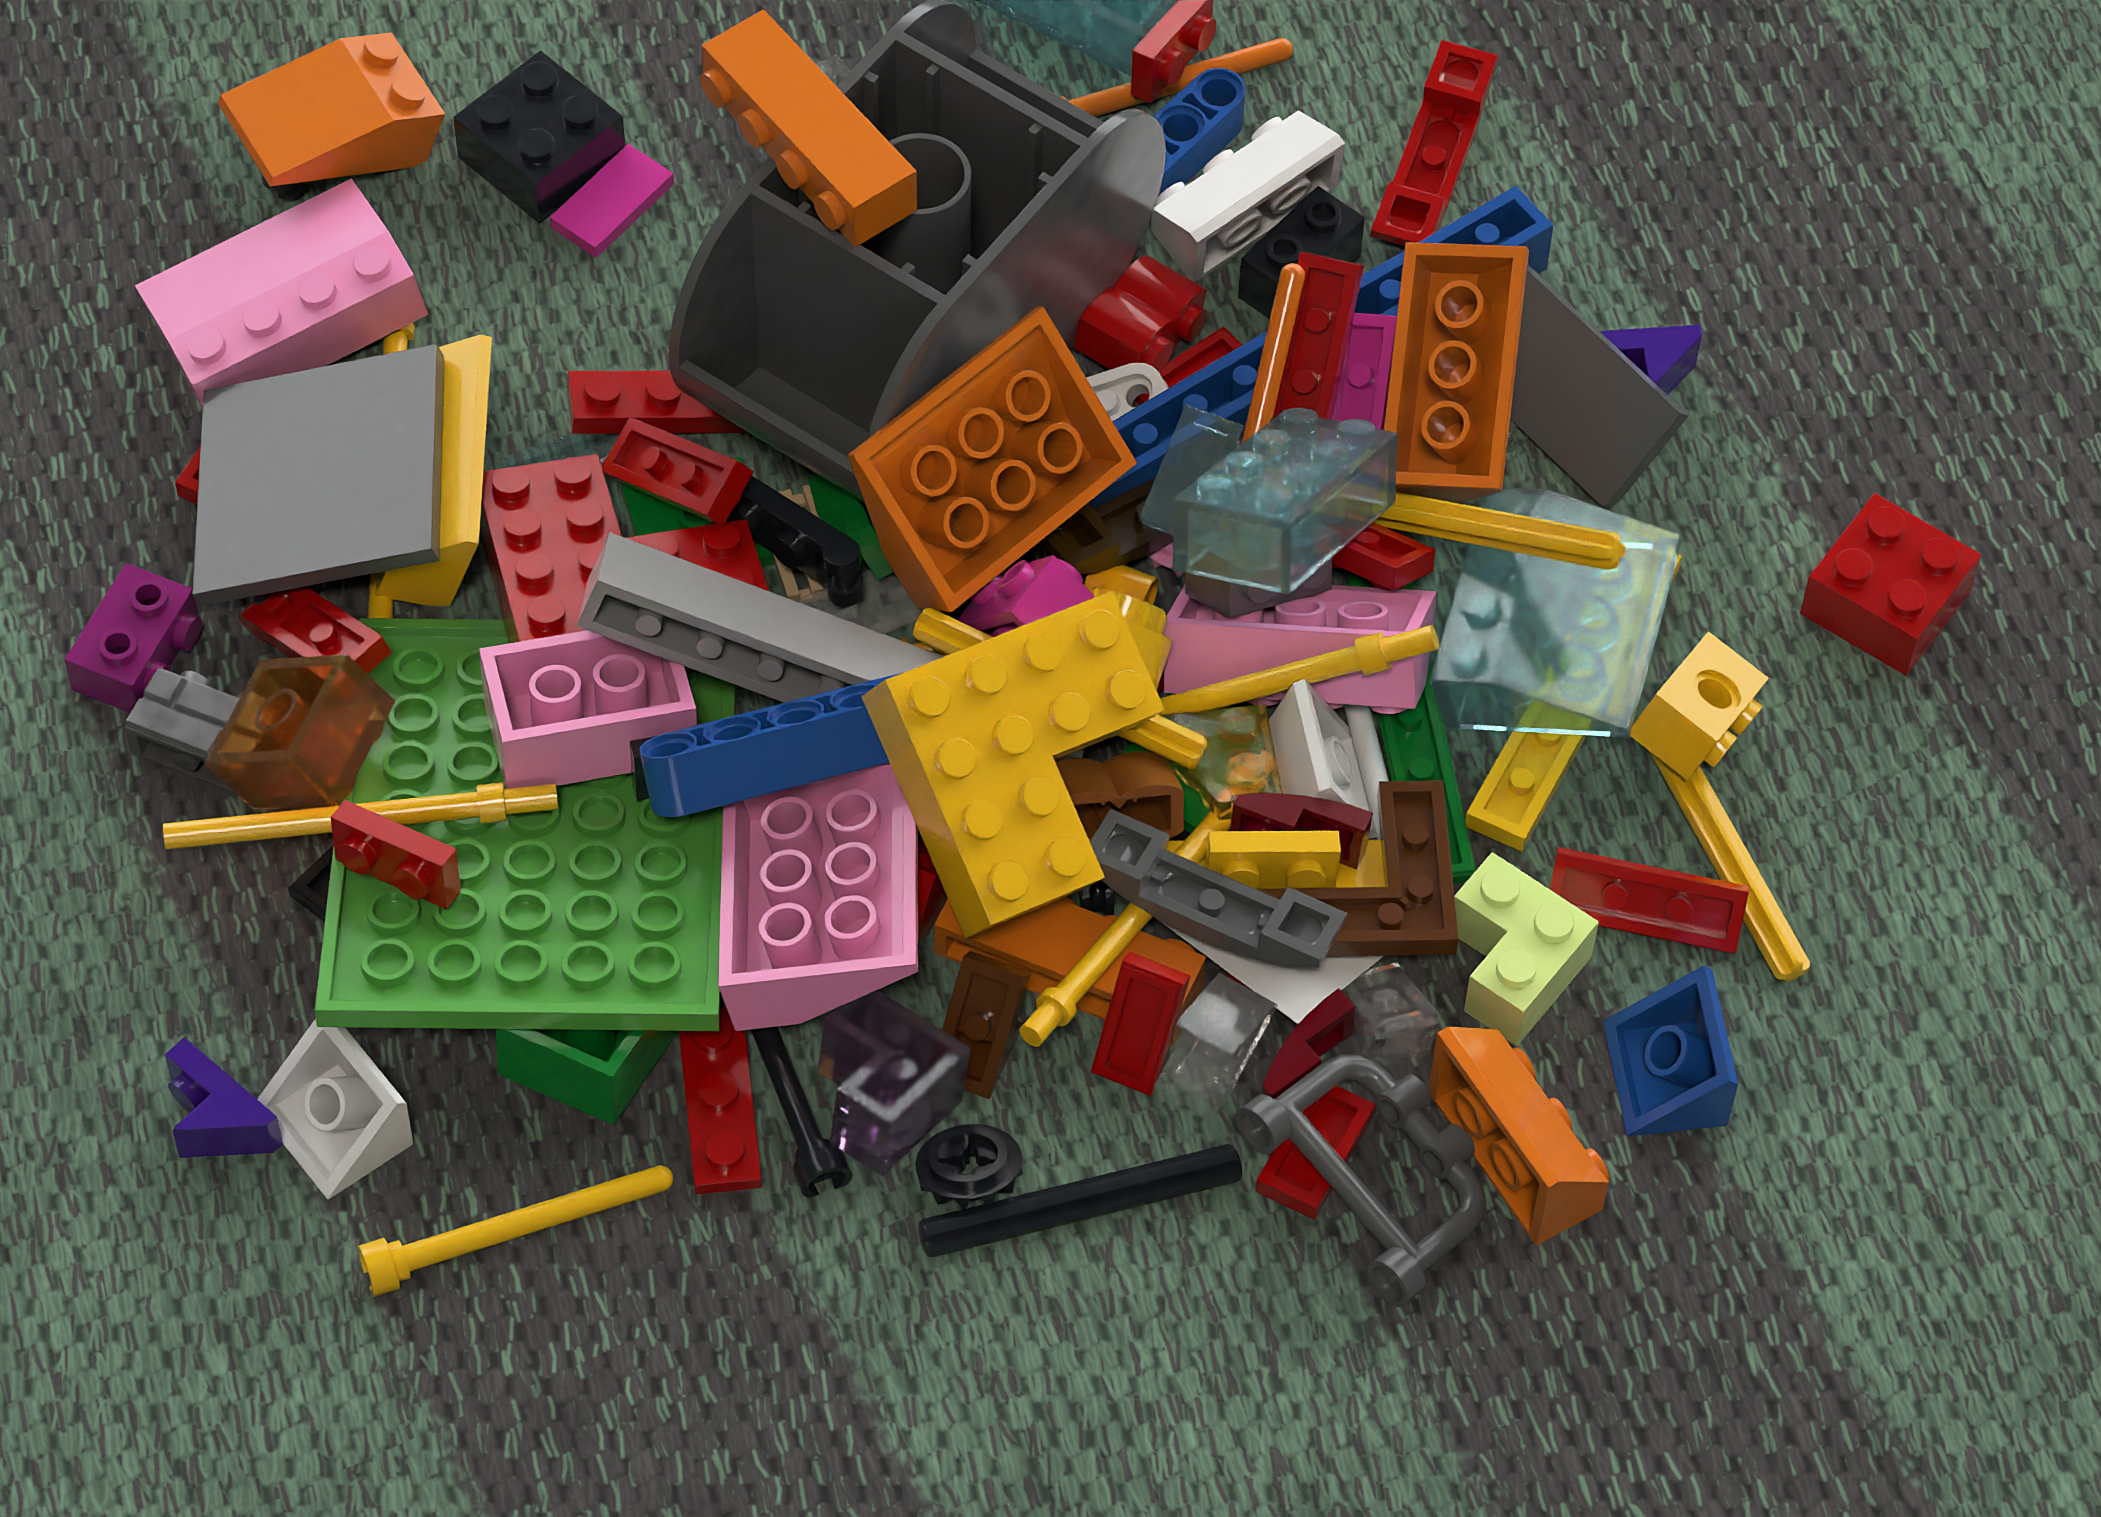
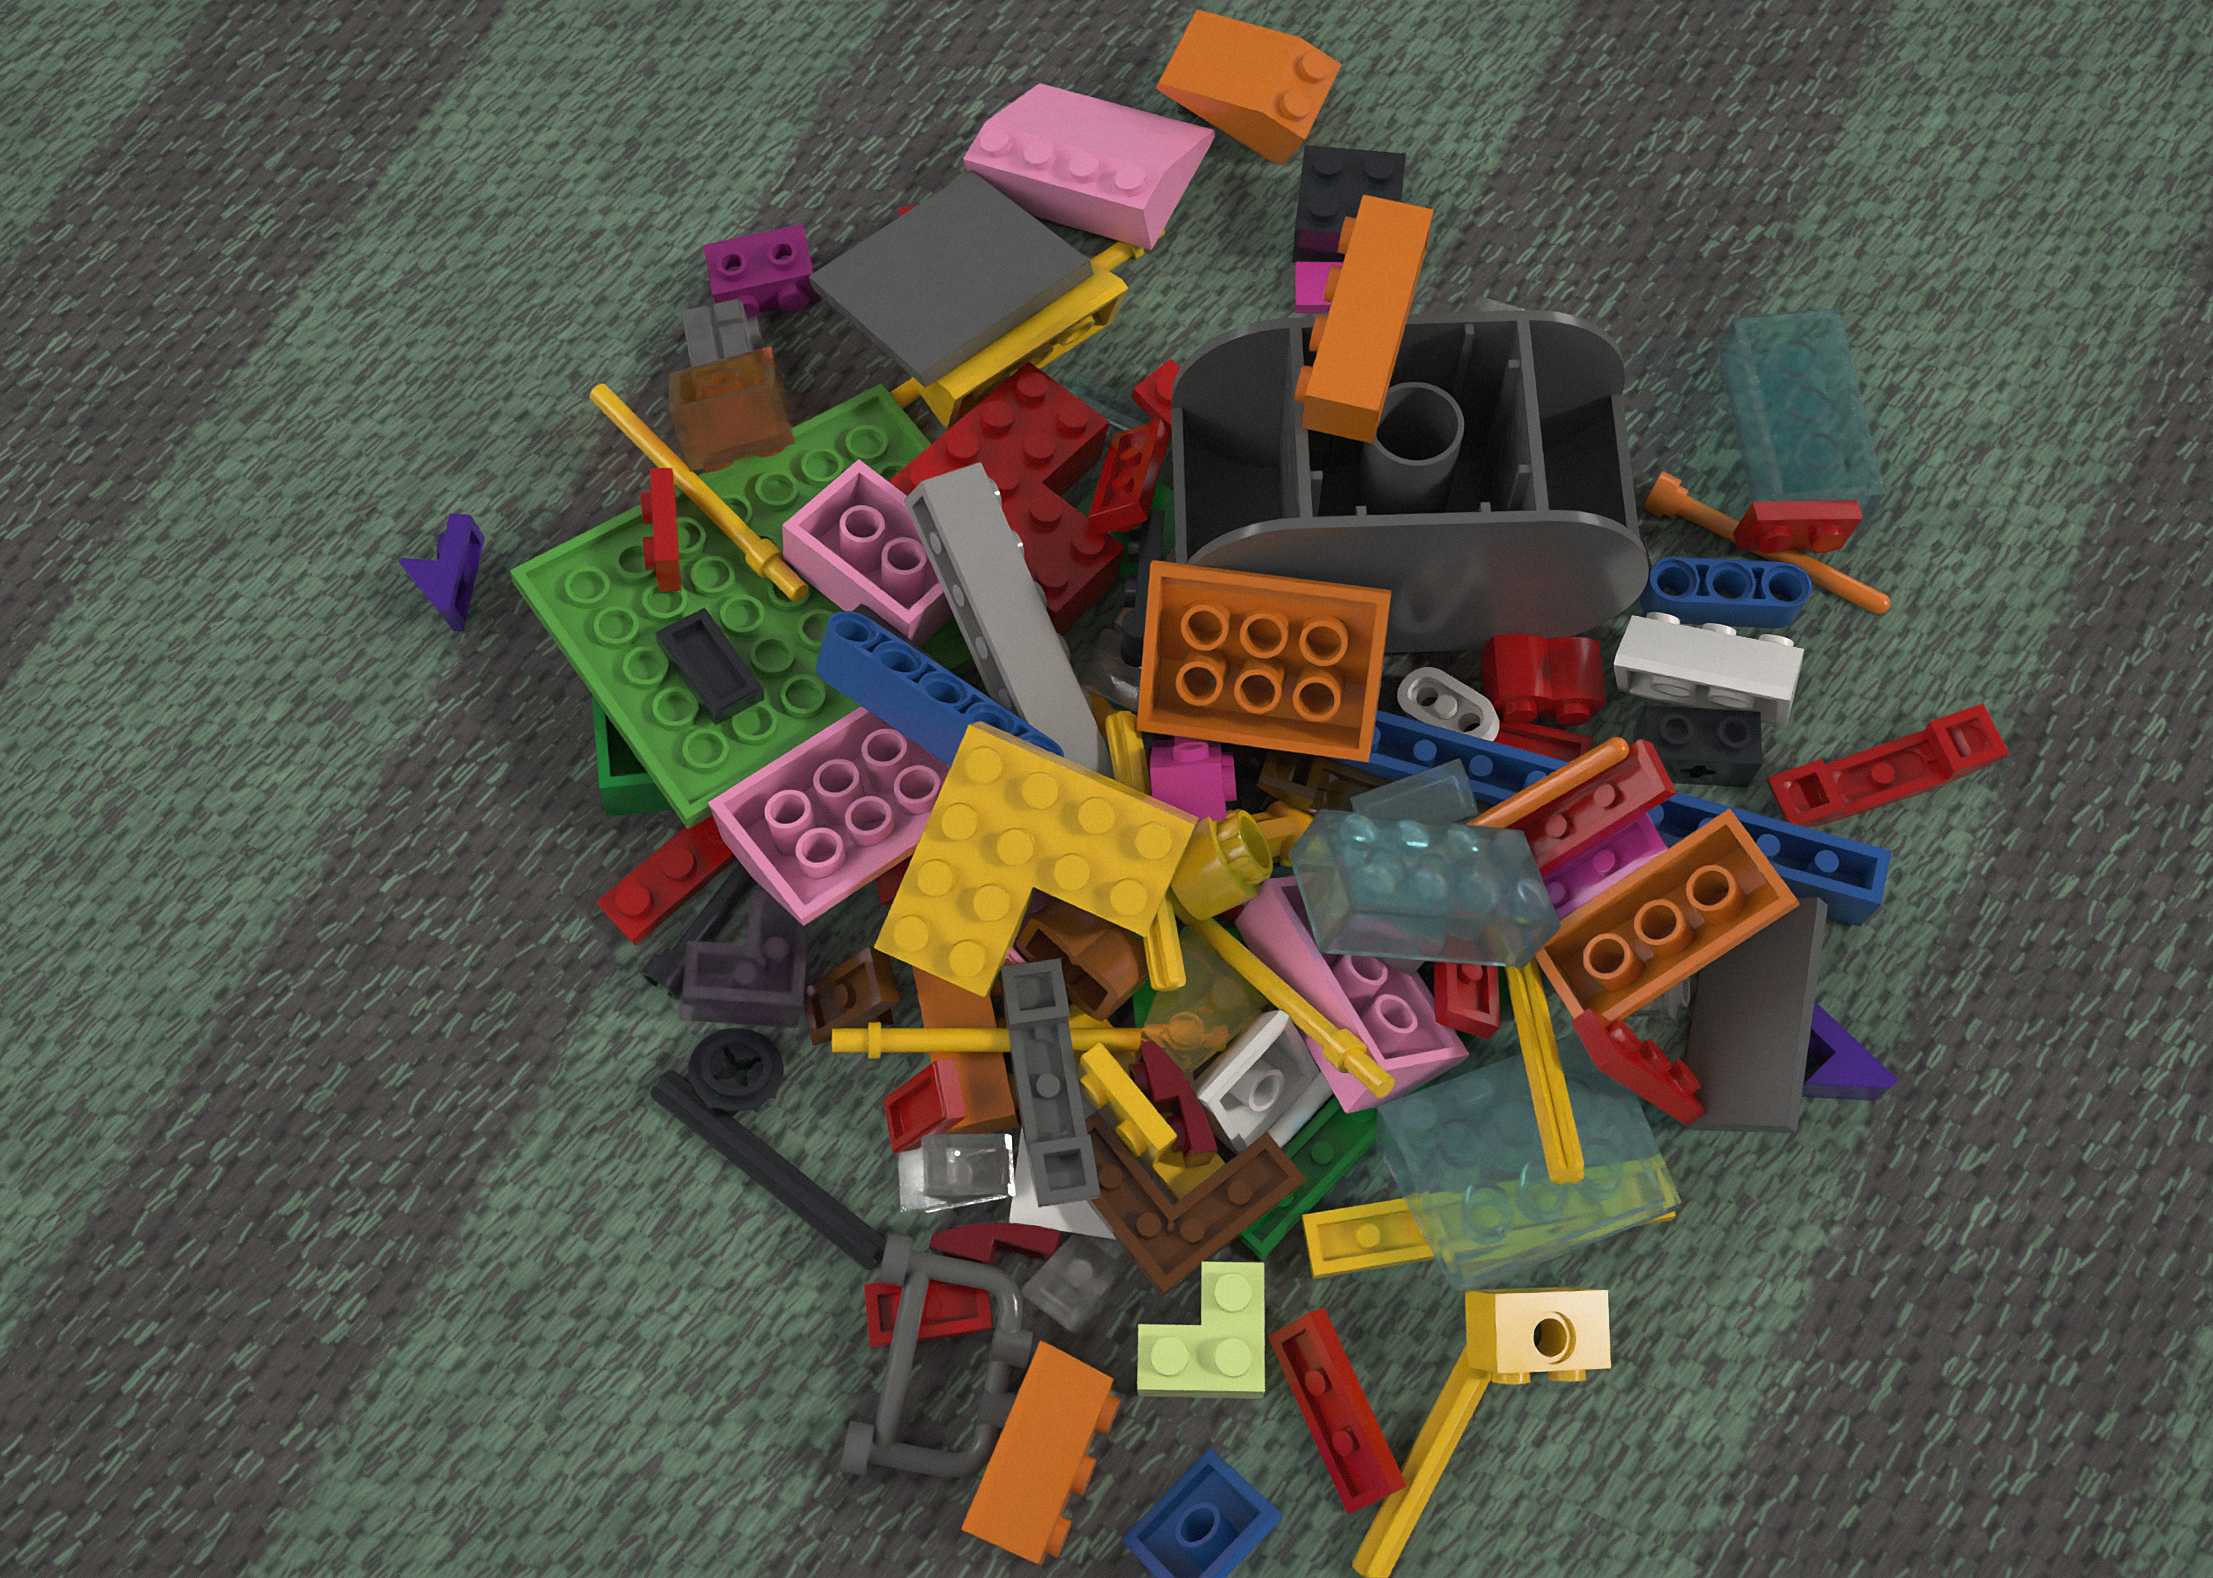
camera: 60 degrees right, 10 degrees up
red plate [238,586,392,695] -> none
white slope [257,1019,413,1199] -> none
yellow piece [357,1165,673,1297] -> none
red brick [1800,493,1982,676] -> none
none -> black tile [655,607,764,726]
none -> red plate [1571,1007,1707,1127]

